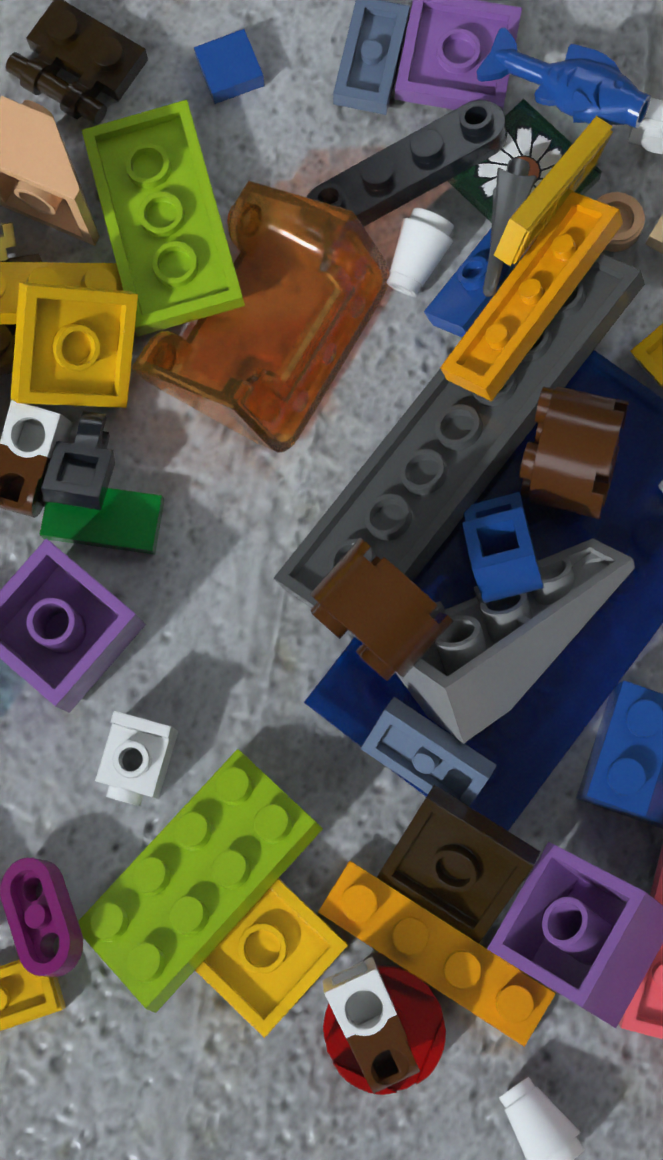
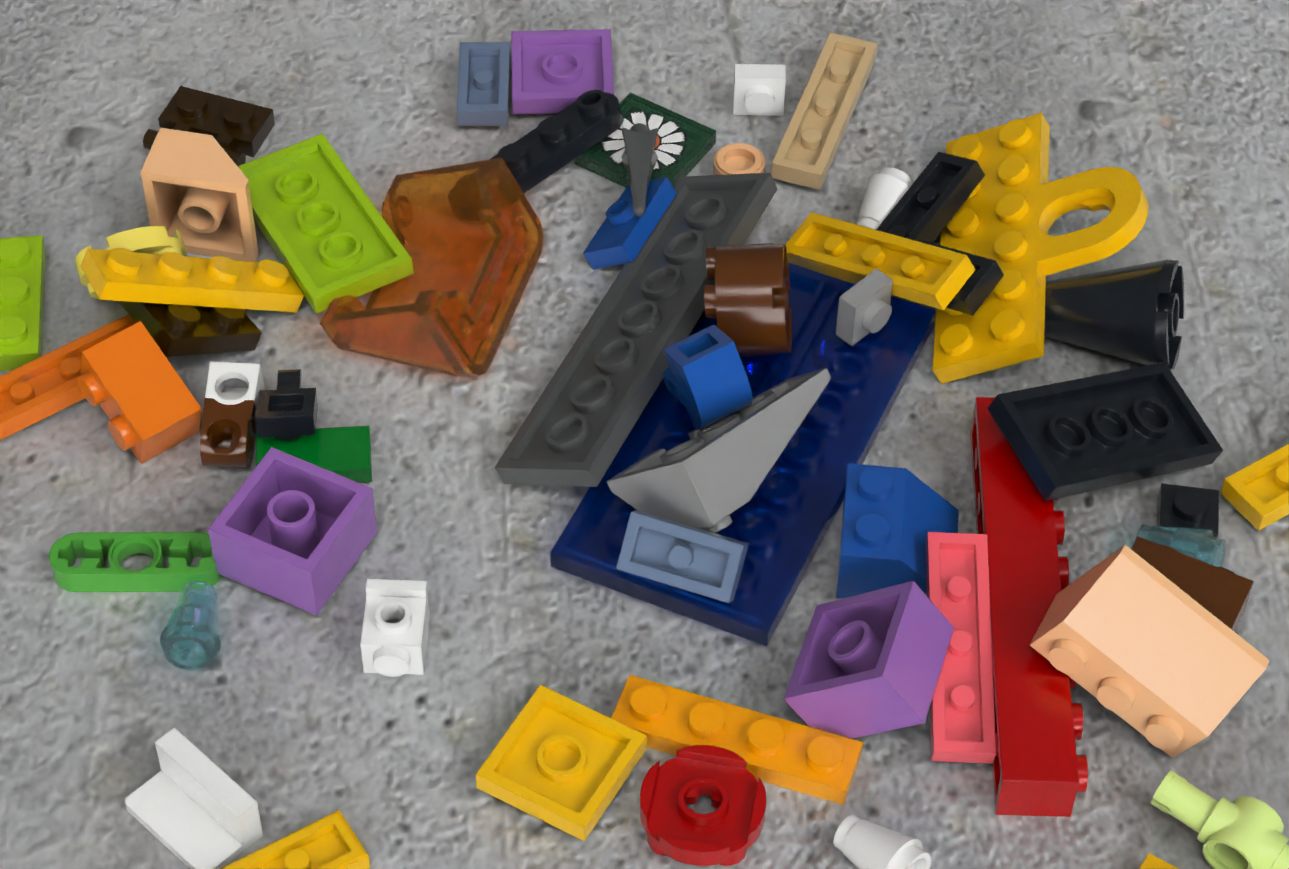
camera: 20 degrees left, 30 degrees down
magenta plate [0,858,83,977] -> none
yellow plate [10,282,138,408] -> none
lime plate [78,749,323,1013] -> none
blue tile [194,29,265,104] -> none
reddish brown brick [310,538,454,681] -> none
leg [322,957,420,1093] -> none
dark brown plate [376,784,541,943] -> none
white cone [386,208,454,297] -> none
light orange plate [440,191,623,402] -> none
blue animal [476,28,651,129] -> none
yellow tile [494,116,613,266] -> none

